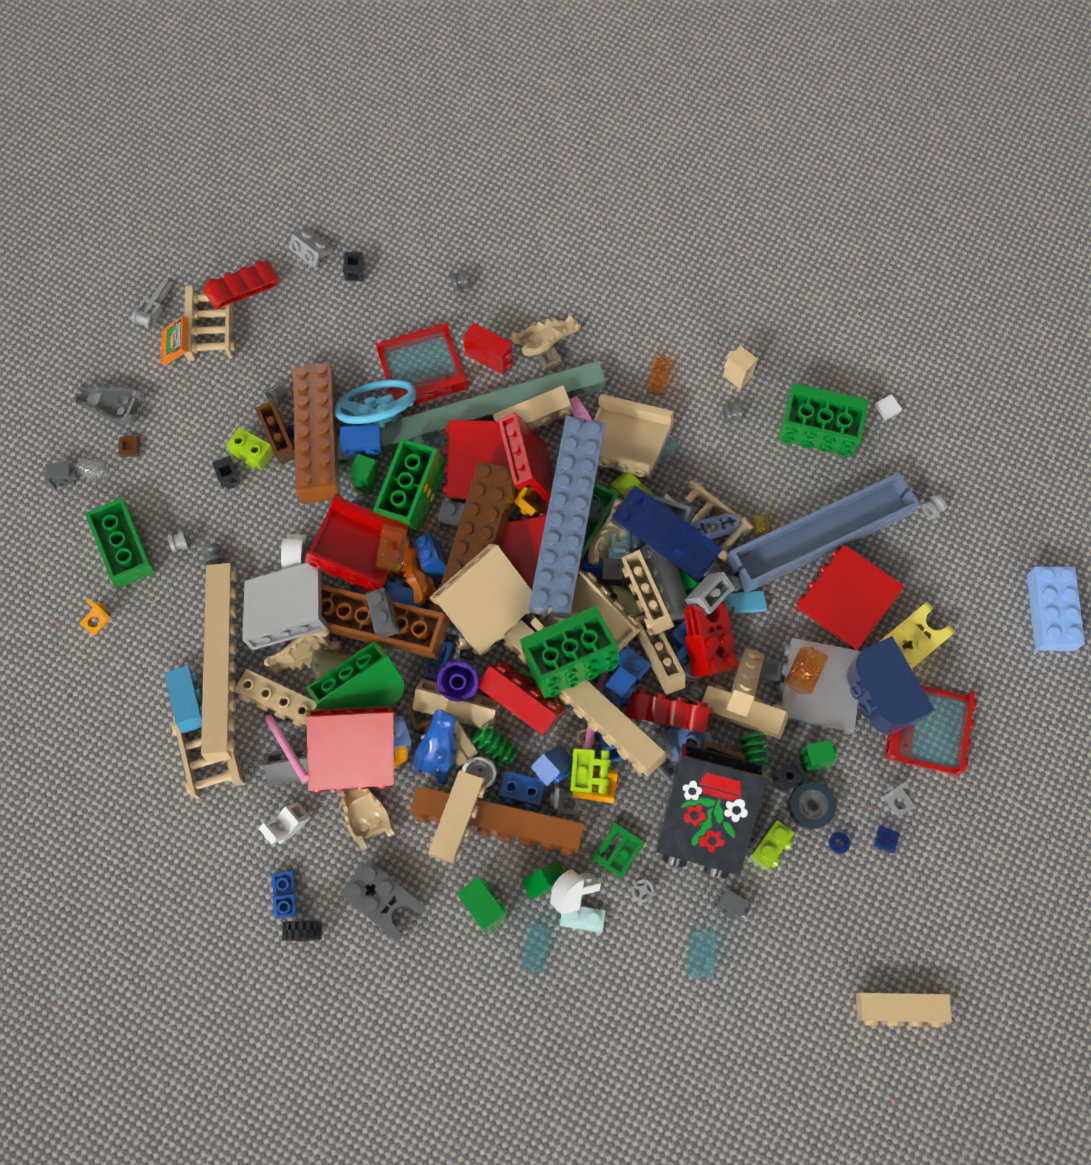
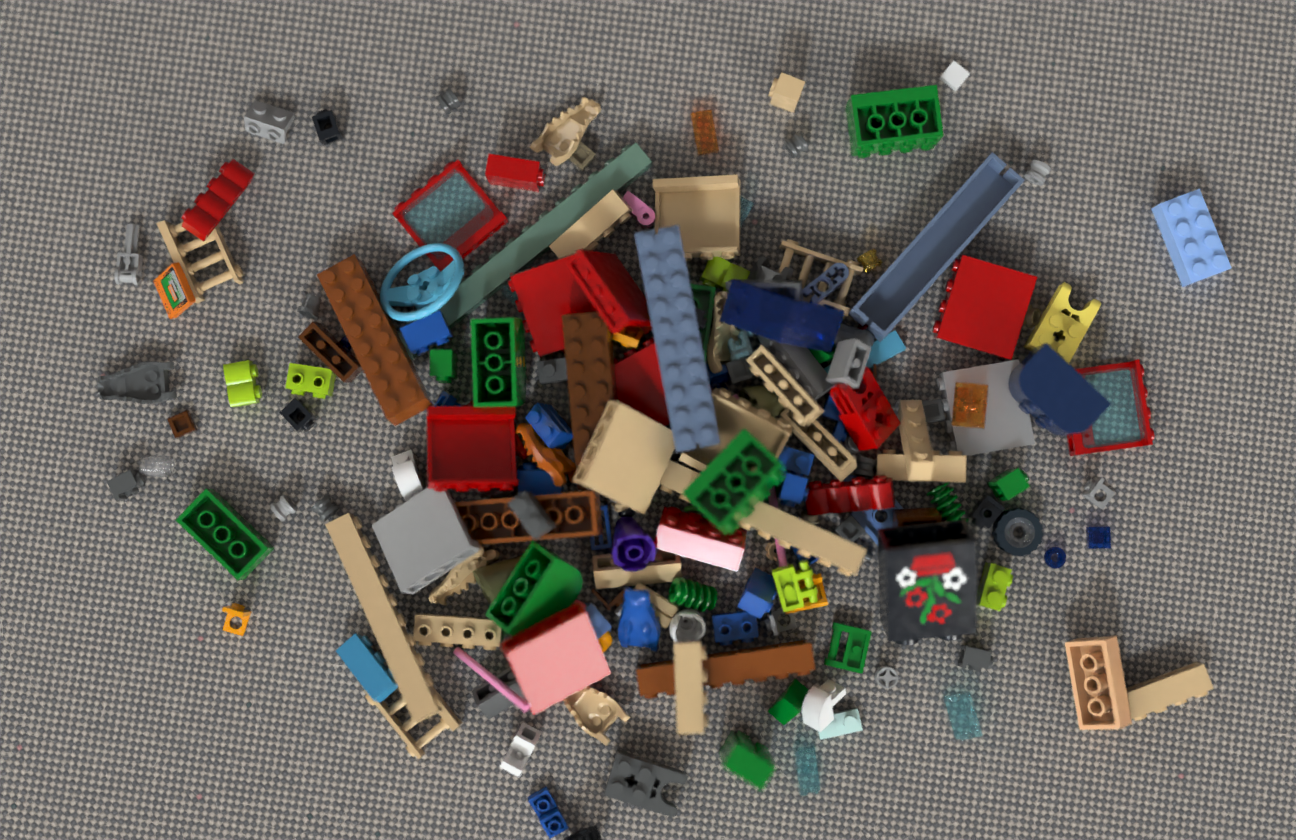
camera: 20 degrees left, 15 degrees up
clear orange brick [375,525,409,573] -> none
none -> lime brick [223,360,262,408]
none -> dark tan plate [1023,304,1041,328]
none -> light nougat brick [1065,636,1132,730]

